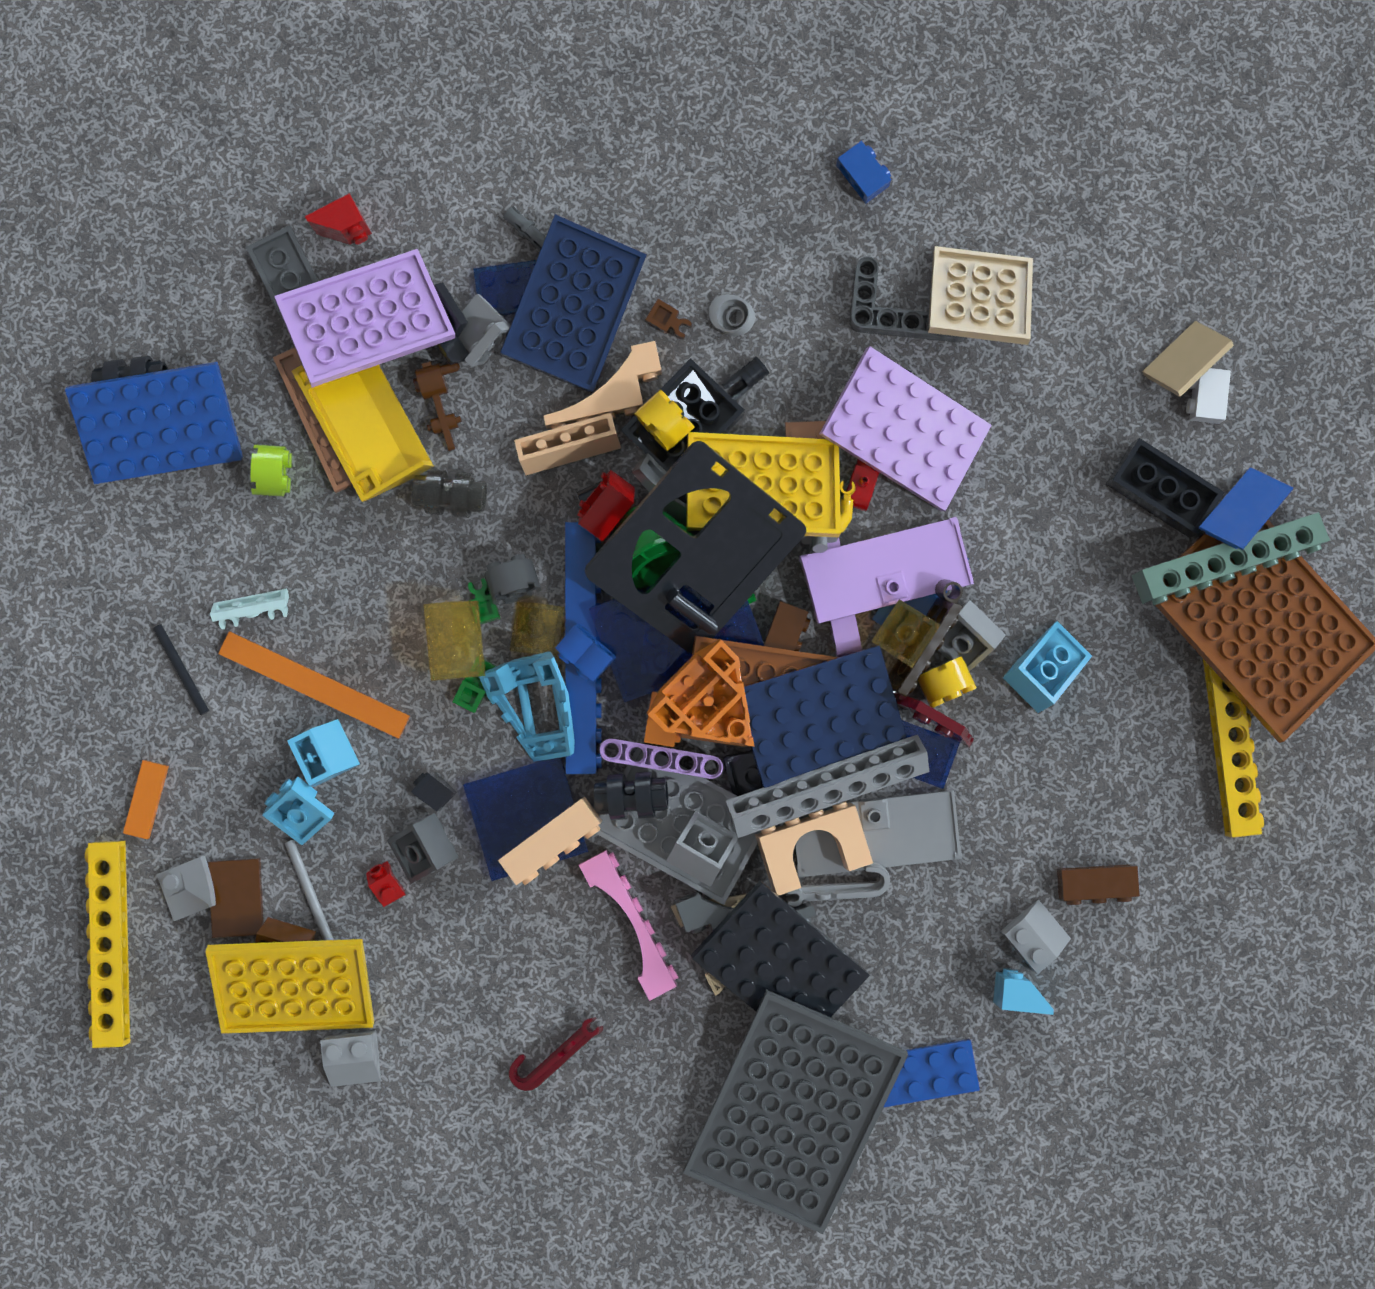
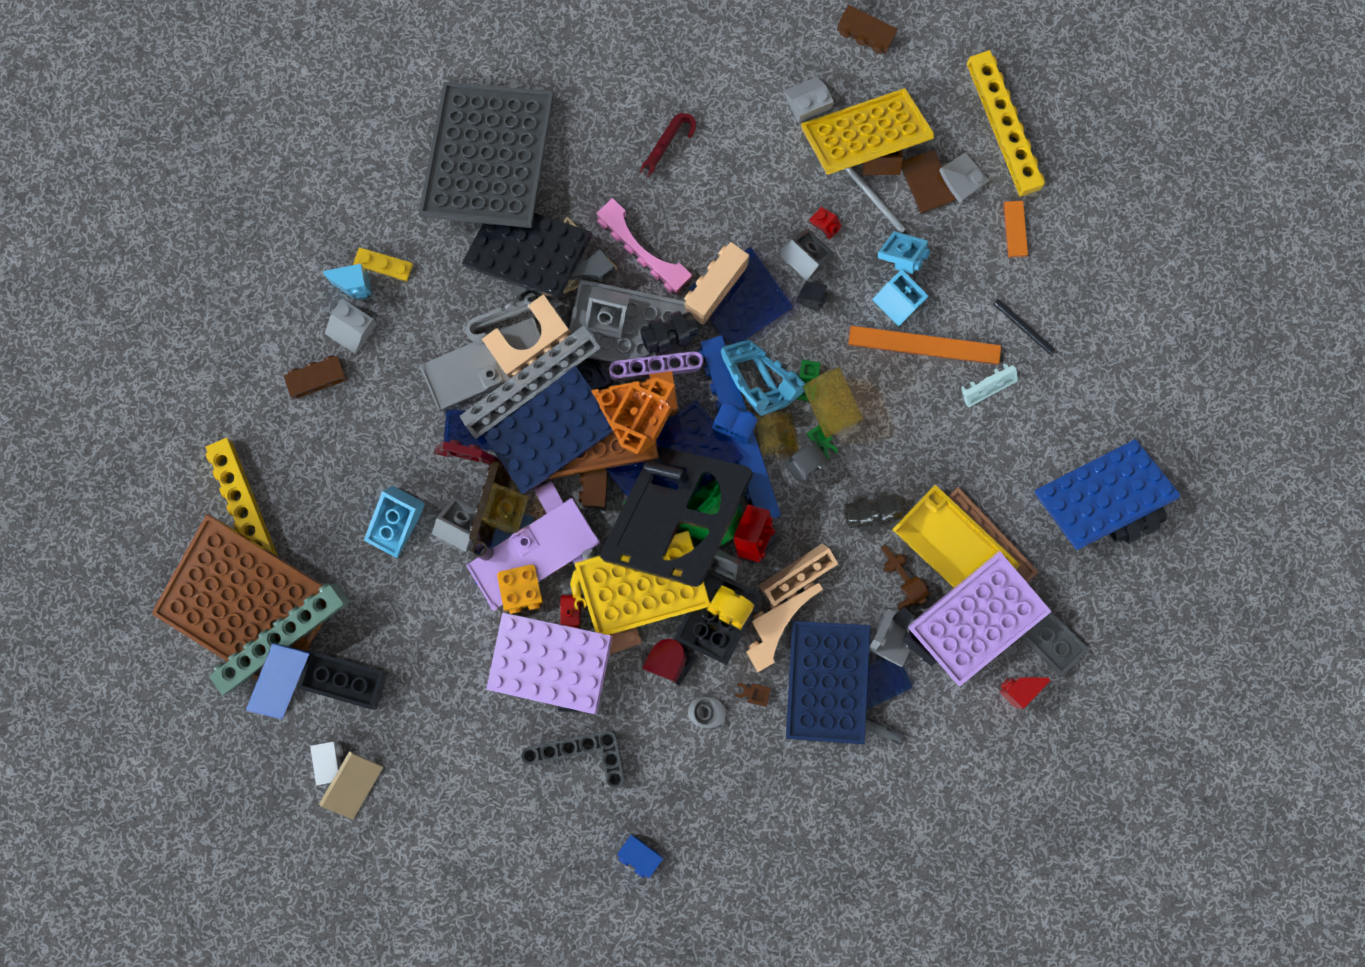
camera: 165 degrees right, 5 degrees down
lime brick [250,445,292,497] -> none
blue plate [883,1039,980,1108] -> none
yellow brick [918,656,977,708] -> none
tan plate [928,246,1033,345] -> none
none -> yellow plate [353,247,413,282]
none -> light orange bracket [497,565,544,615]
none -> dark red tile [642,639,686,683]
none -> reddish brown brick [837,5,898,54]

